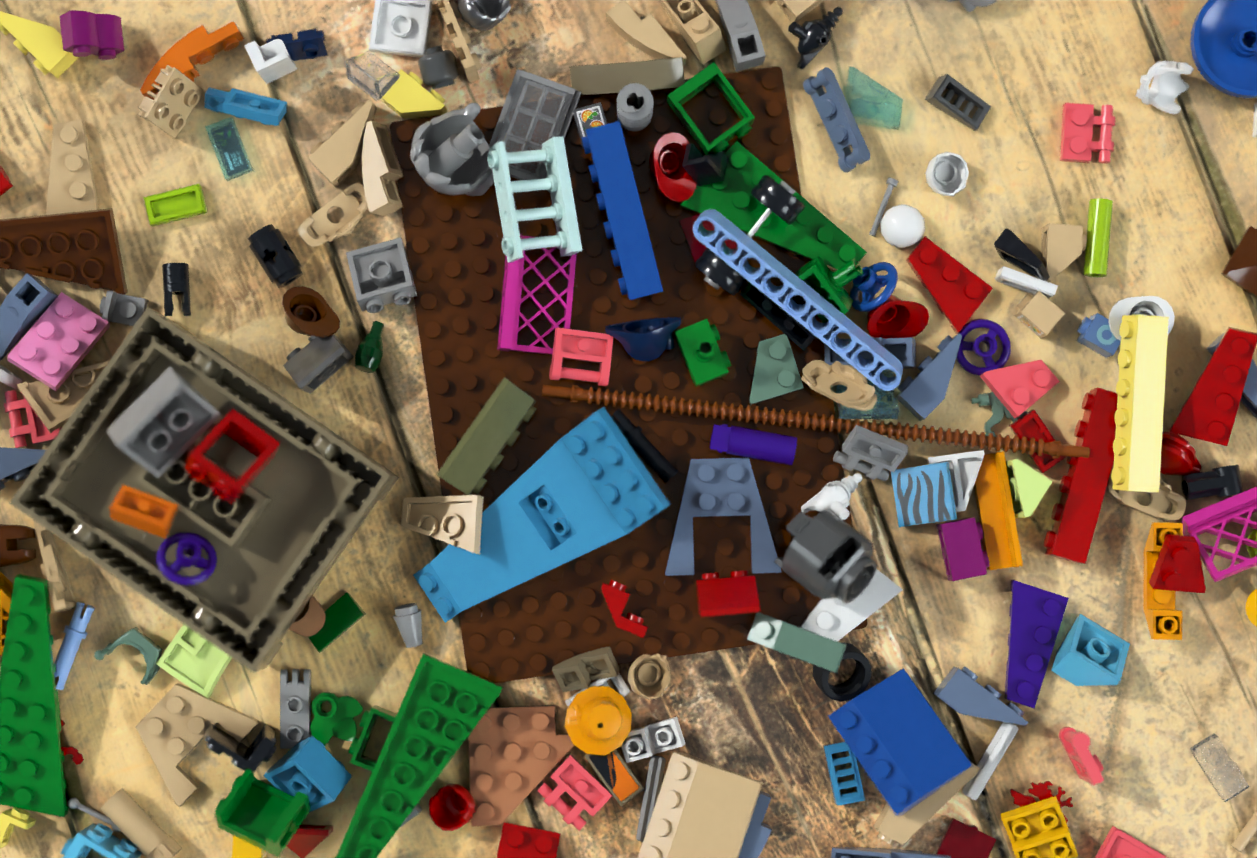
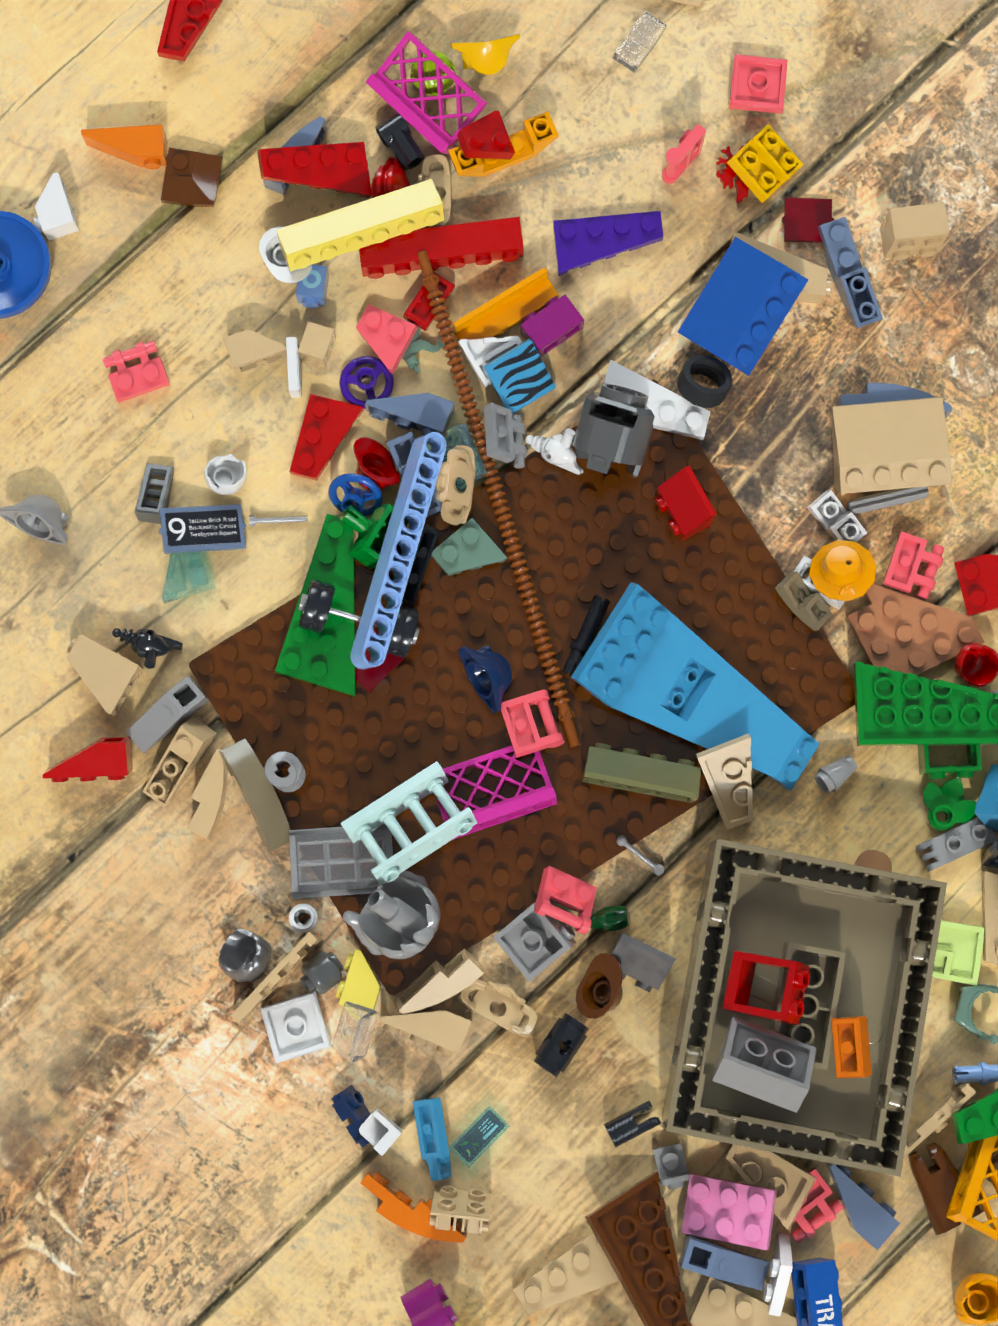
camera: 110 degrees left, 5 degrees down
lime tile [143,184,208,227] -> none
dark purple piece [156,532,217,586] -> none
green slope [308,592,366,652] -> none
brick [573,102,607,149] -> none
blue brick [581,121,663,300] -> none
slope [585,750,645,807] -> none
red slope [601,580,648,638] -> none
tan hair [627,654,671,699] -> none
red piece [649,132,696,202] -> none
sand blue wing [665,458,781,576] -> none
green window [667,62,755,155] -> none
green brick [674,319,731,388] -> none
black panel [682,143,728,186] -> none
dark purple piece [709,424,797,466] -> none
sand green slope [747,612,847,673] -> none
sand blue plate [803,67,870,172] -> none
dark azure slope [823,741,865,806] -> none
white hair [880,205,925,248] -> none
sand blue slope [933,666,1028,726] -> none
white axle [962,722,1018,800] -> none
black slope [994,228,1050,281] -> none
yellowish green slope [1006,459,1053,518] -> none
medium azure slope [1051,614,1130,686] -> none
lime piece [1083,198,1113,277] -> none
white helmet [1136,61,1194,114] -> none
none -> piece [159,504,246,554]
none -> white cone [289,904,318,932]
none -> coral plate [534,866,597,935]
none -> light grey hinge [616,835,664,875]

